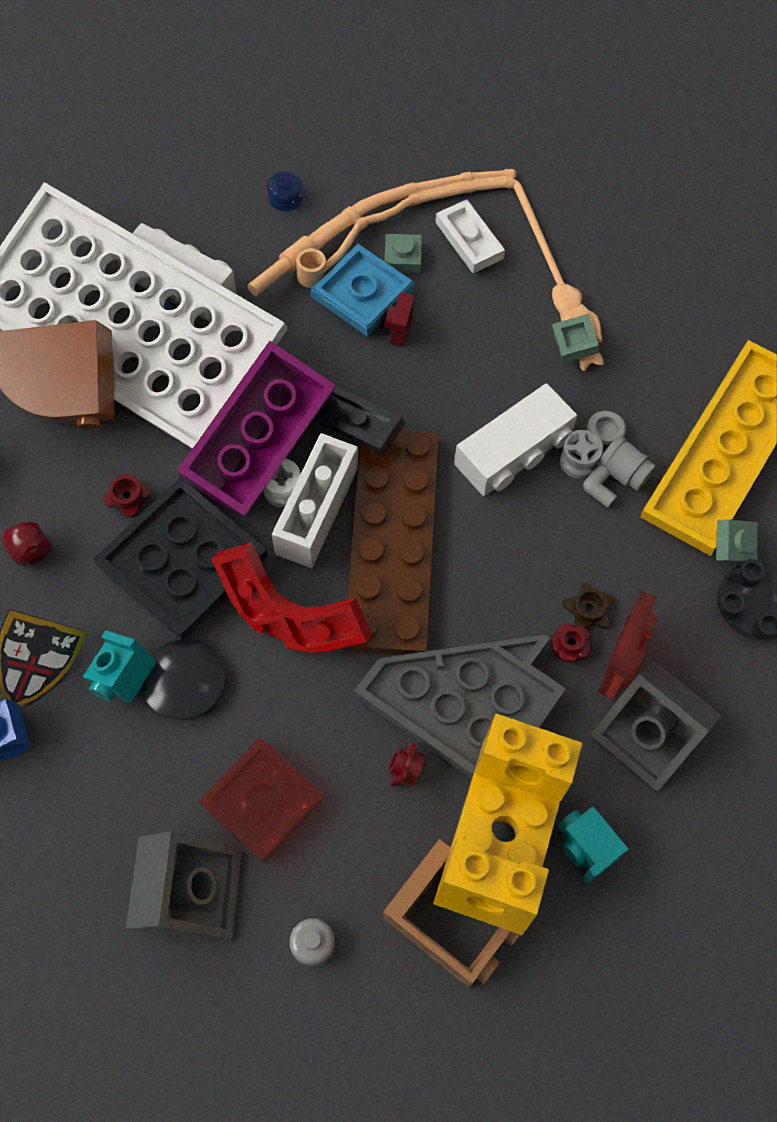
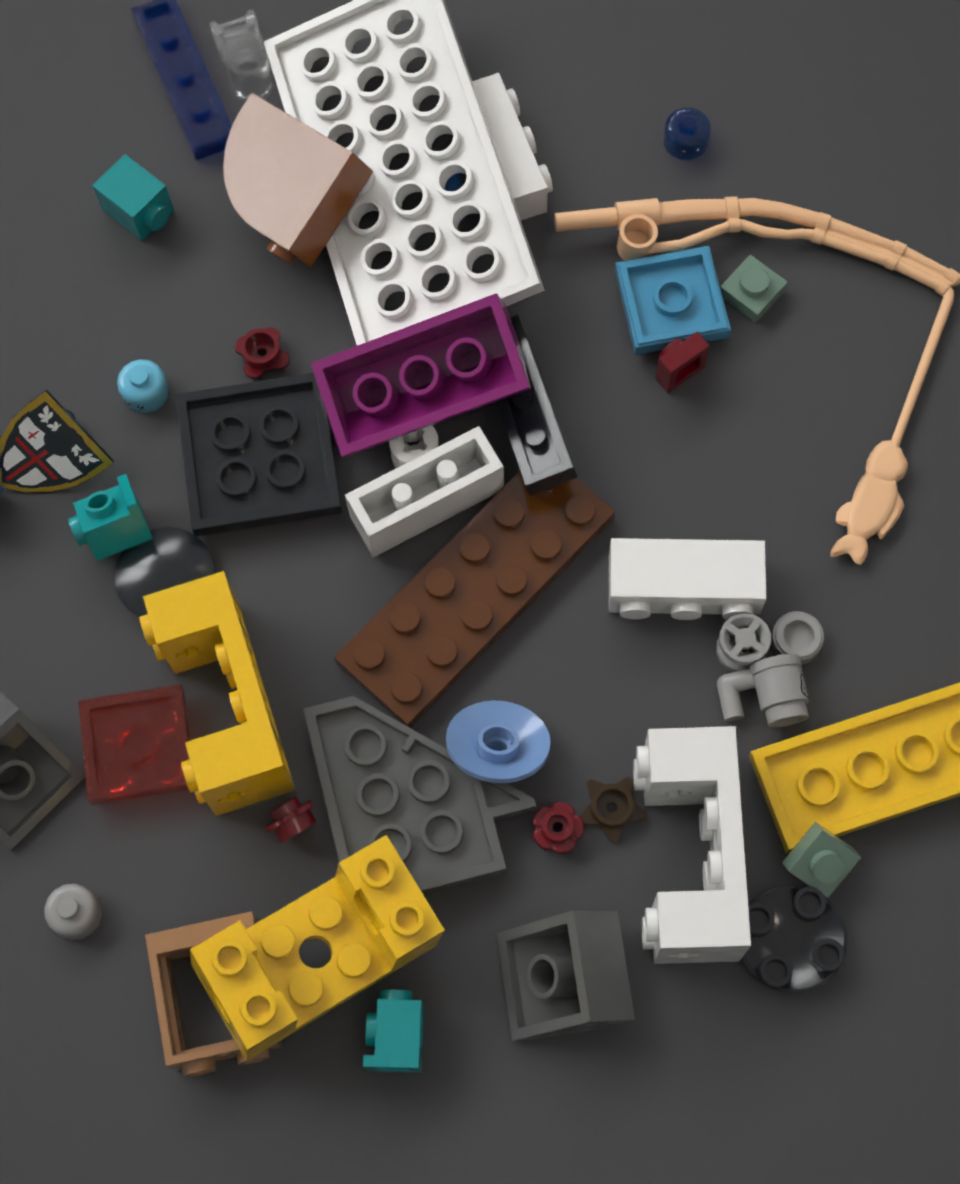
camera: 45 degrees right, 5 degrees up
dark red piece [2,521,52,566] -> none
red plate [211,542,372,653] -> none
white plate [436,199,505,273] -> none
sand green plate [552,313,600,363] -> none
clear red plate [598,590,659,699] -> none
none -> medium azure piece [117,359,169,413]
none -> yellow plate [139,571,296,816]
none -> medium blue dish [446,700,551,783]
none -> white plate [633,726,751,964]

